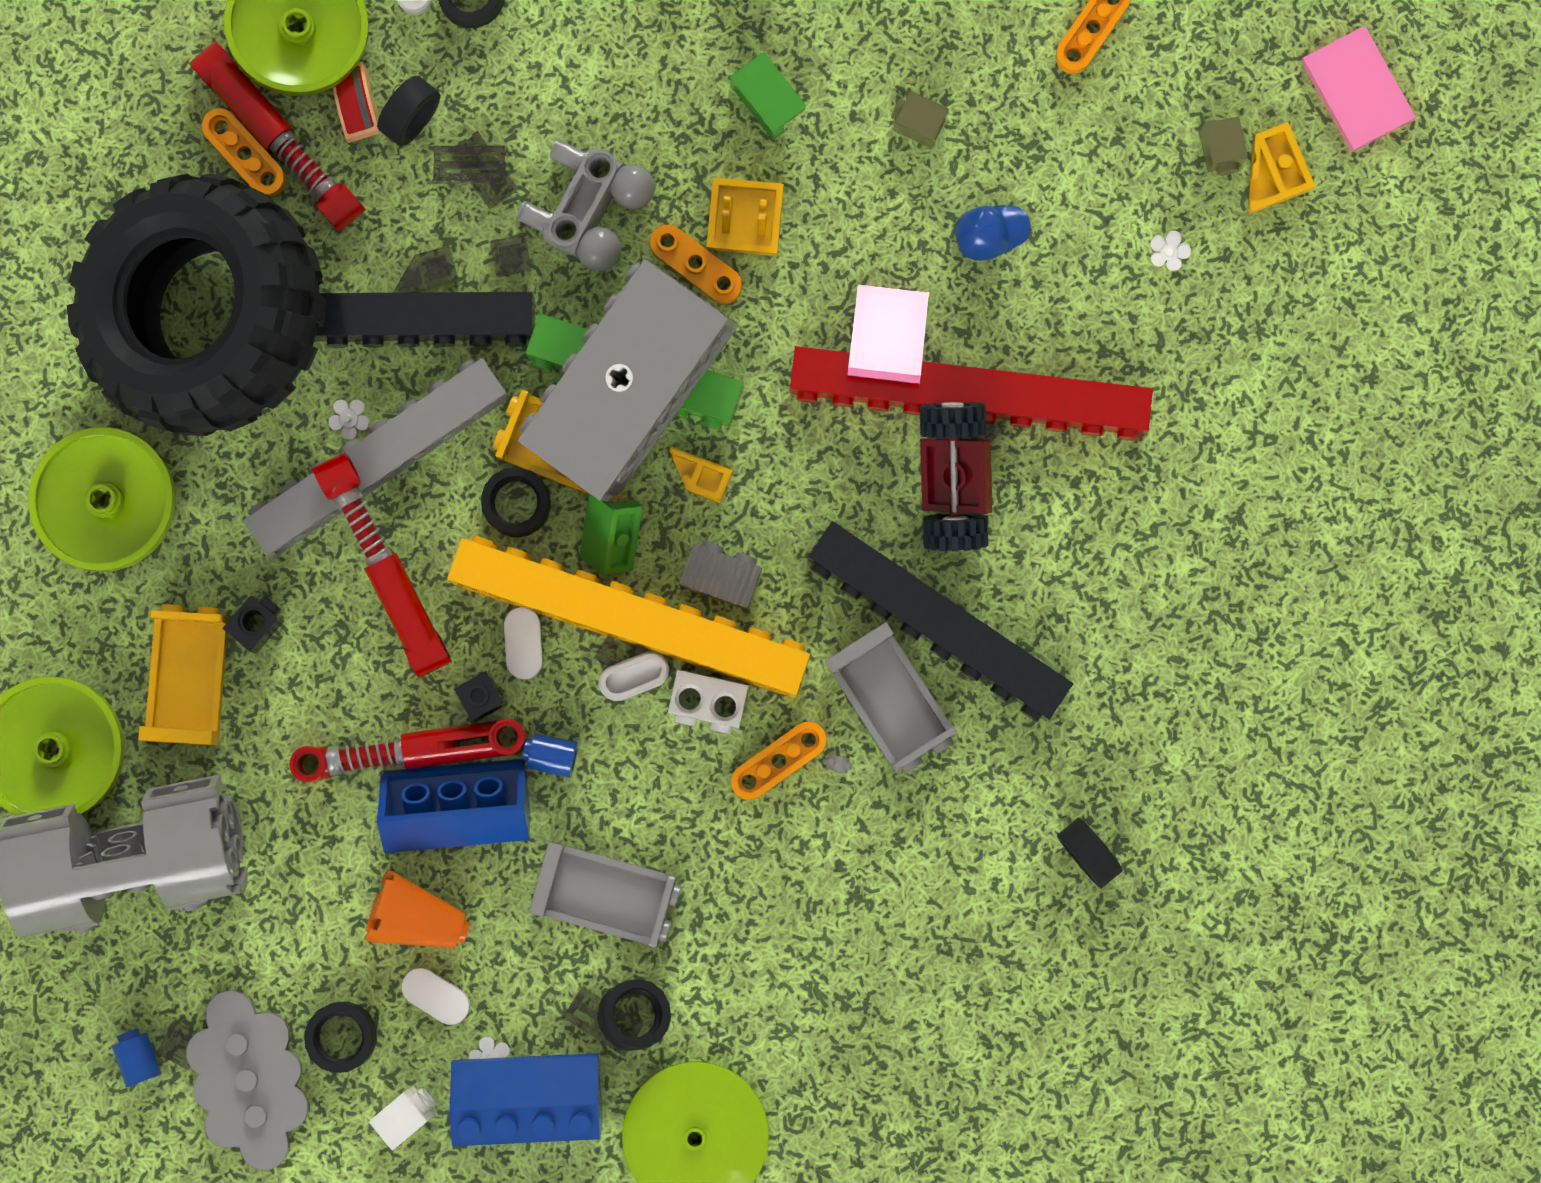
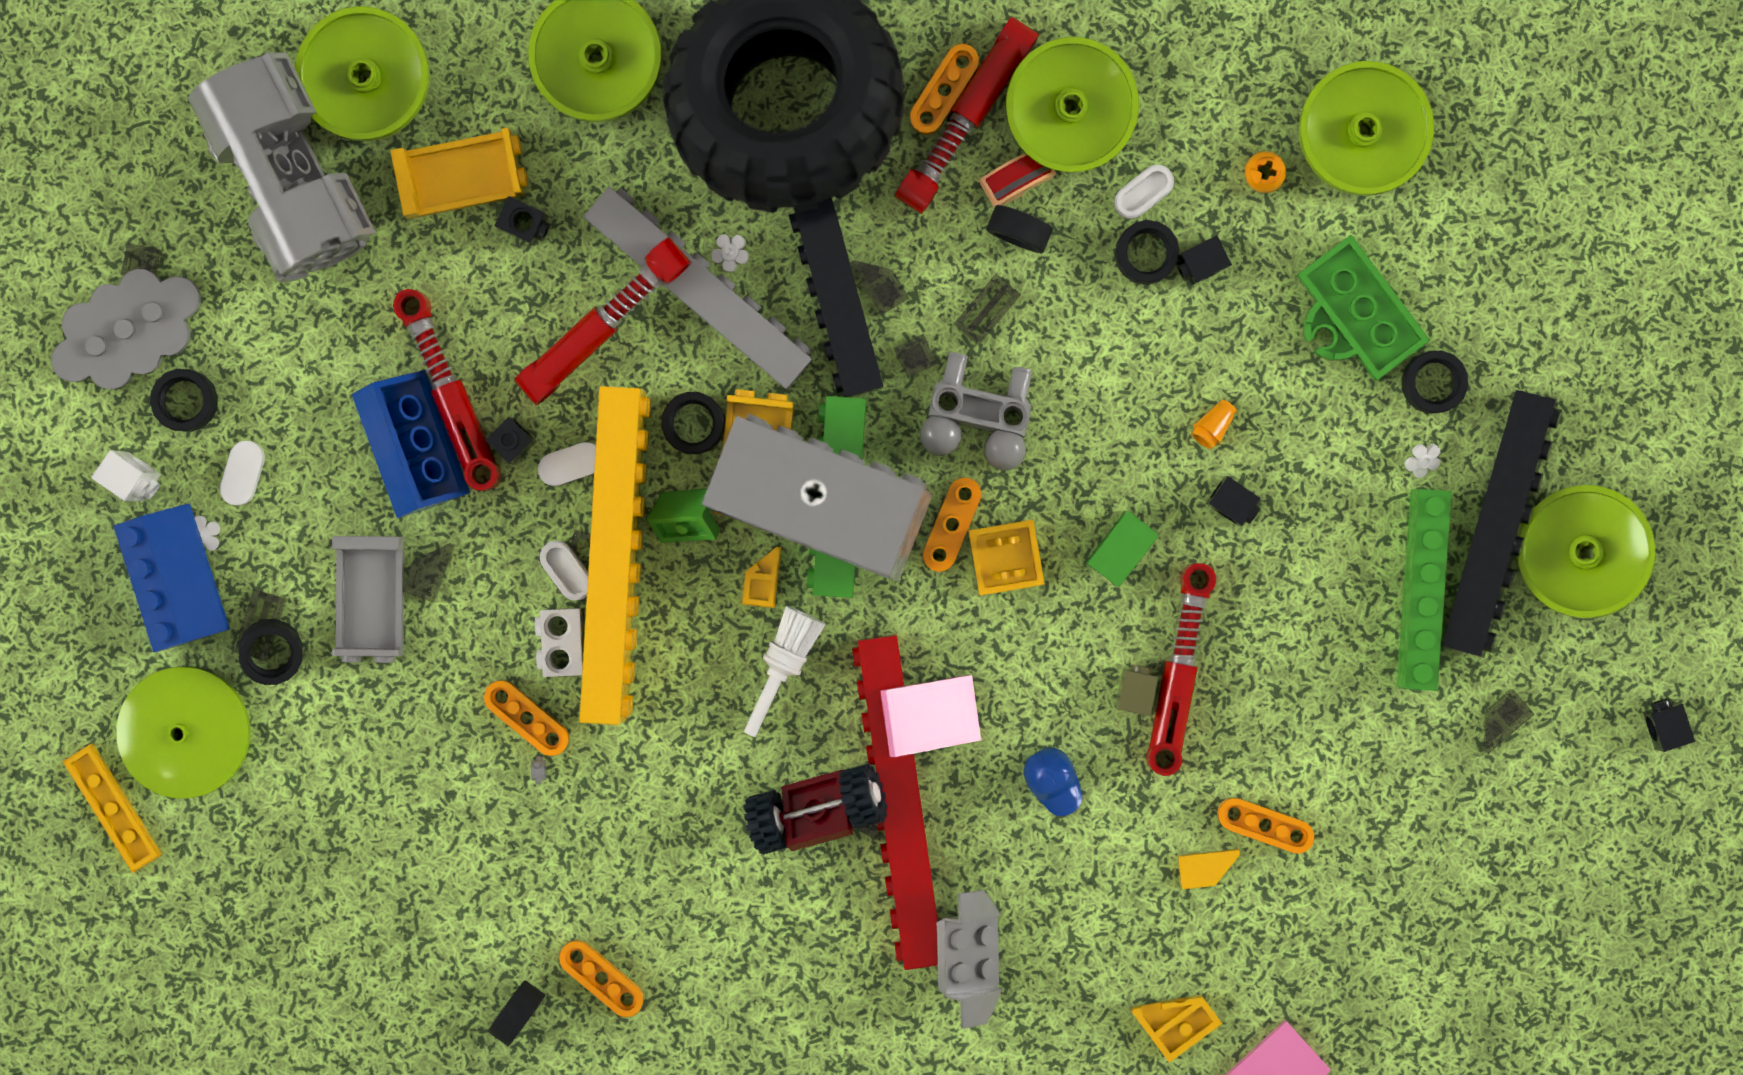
camera: 75 degrees right, 5 degrees up
blue brick [112,1028,162,1088] -> none
orange cone [364,870,470,948] -> none
clear smoke tile [433,146,506,184] -> none
blue brick [522,733,578,778] -> none
light grey brick [679,540,762,611] -> none
black brick [808,521,1074,722] -> none
light grey panel [825,622,957,774] -> none
white plant [1150,231,1191,271] -> none
olive brick [1199,117,1248,176] -> none
none -> clear smoke tile [403,543,455,603]
none -> light orange plate [559,939,644,1017]
none -> white piece [744,606,826,737]
none -> light grey piece [937,890,1003,1029]
none -> red piece [1146,563,1216,776]
none -> yellow tile [1177,849,1240,890]

